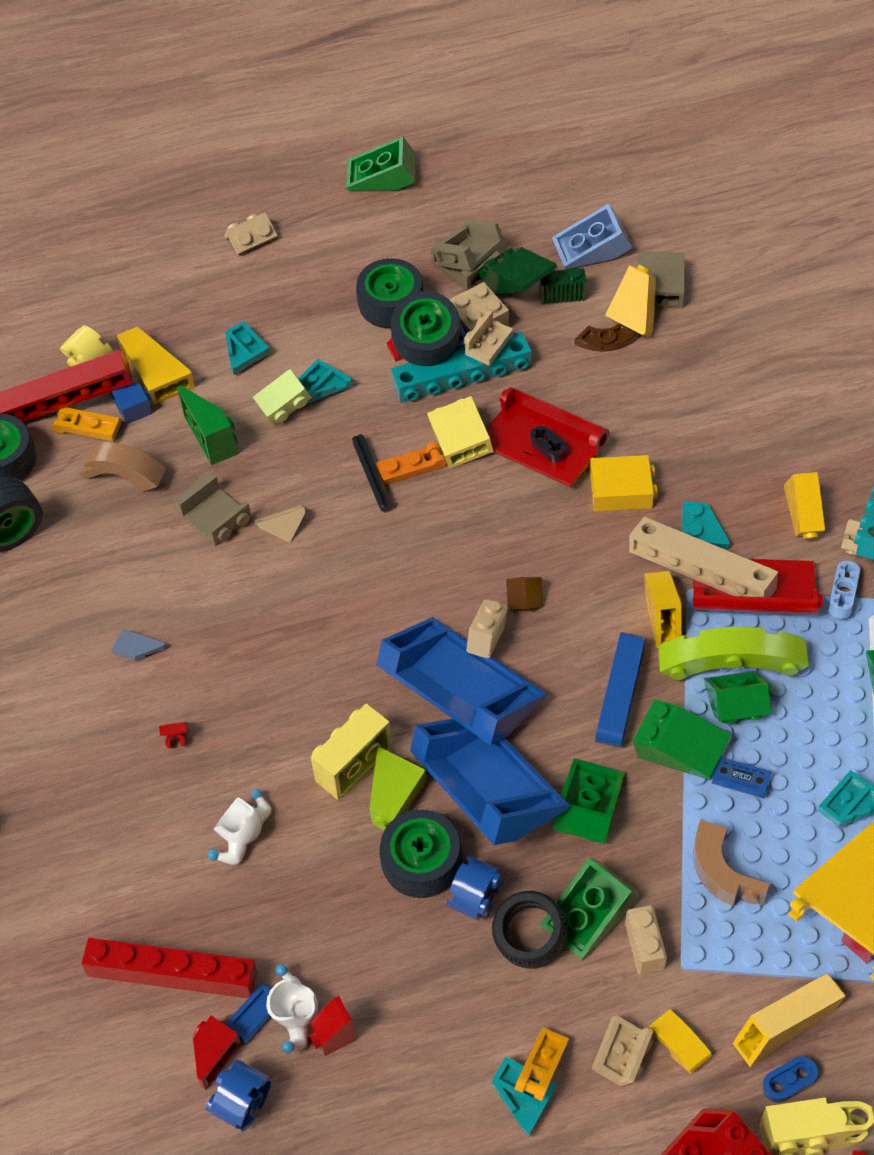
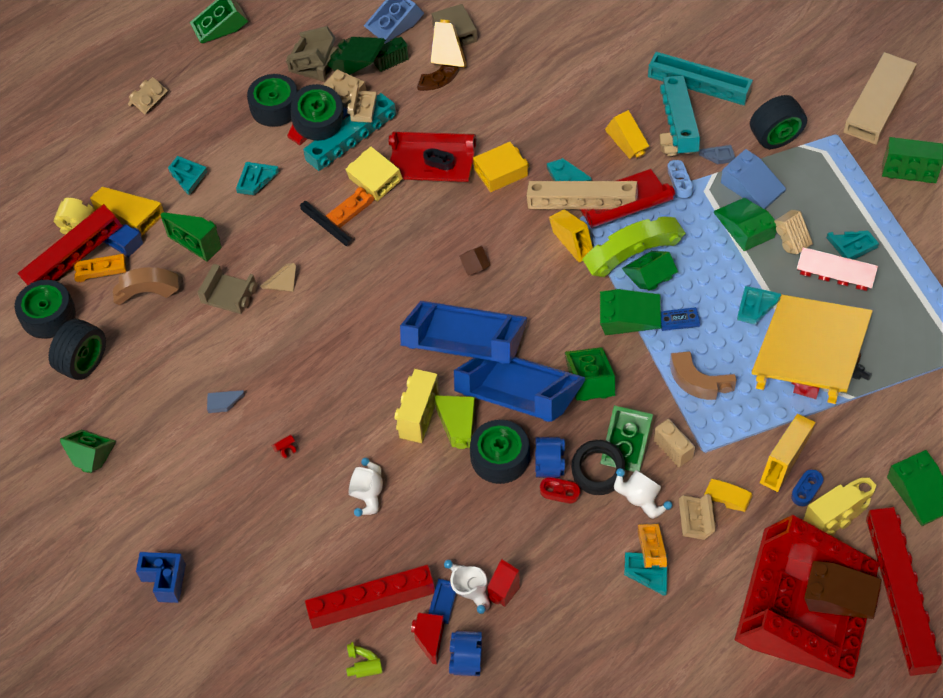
camera: 25 degrees left, 0 degrees up
yellowish green brick [253,369,312,425] -> none
tan brick [466,599,508,658] -> none
blue beam [595,632,646,747] -> none
none -> lime plant [346,642,383,678]
none -> red plate [540,478,580,504]
none -> white piece [614,468,672,519]

